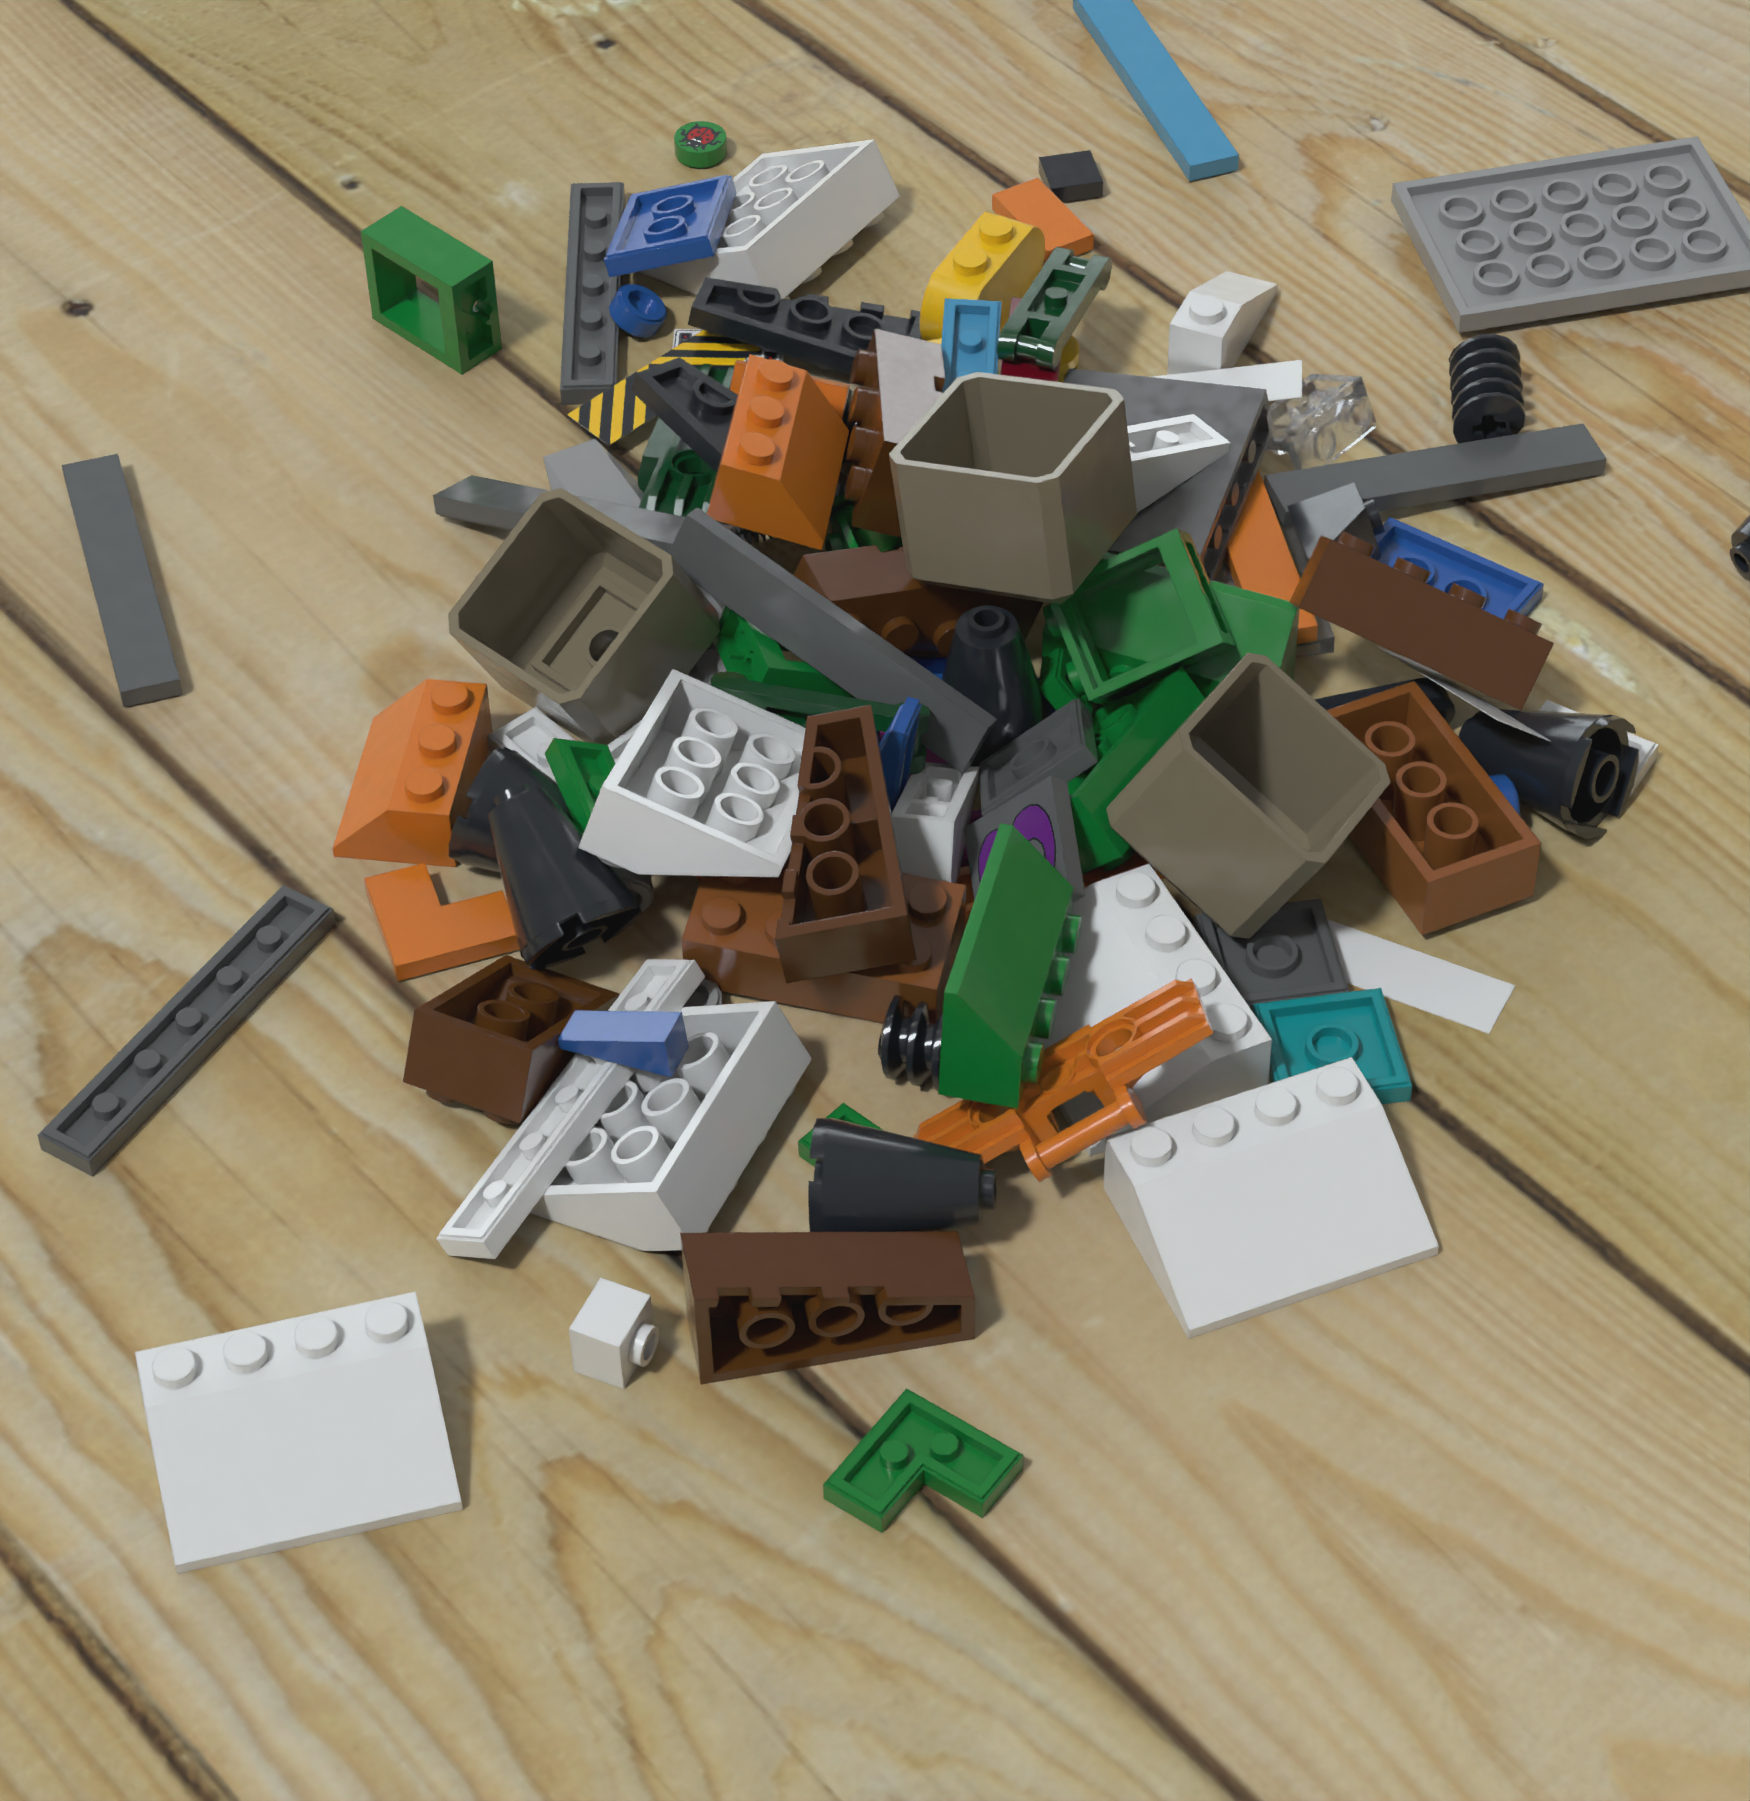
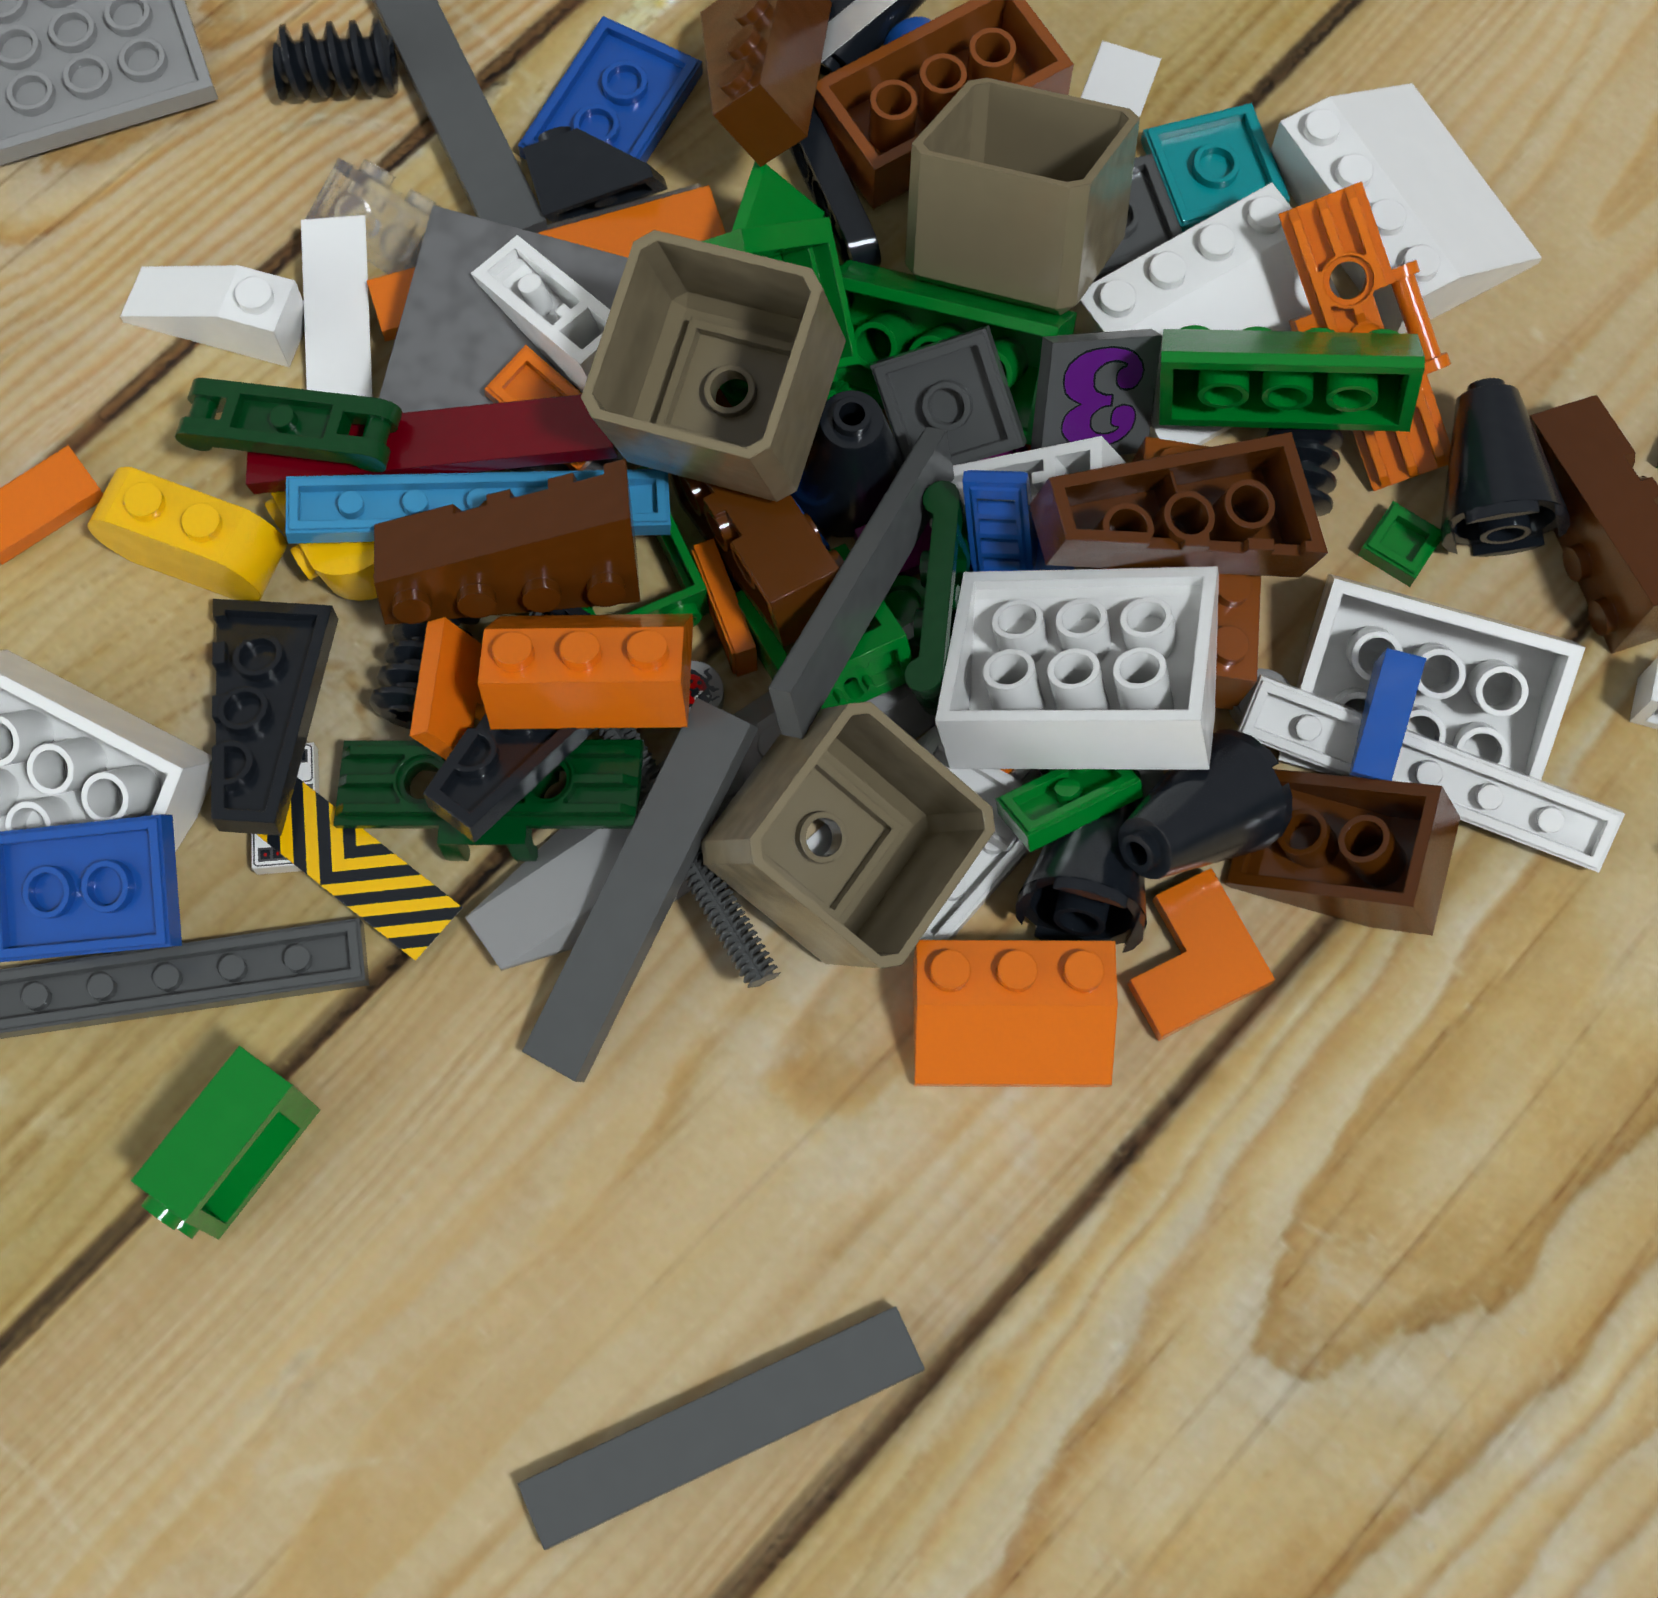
camera: 100 degrees left, 25 degrees up
dark grey tile [37,885,336,1177] -> none
blue tile [609,284,667,338] -> none

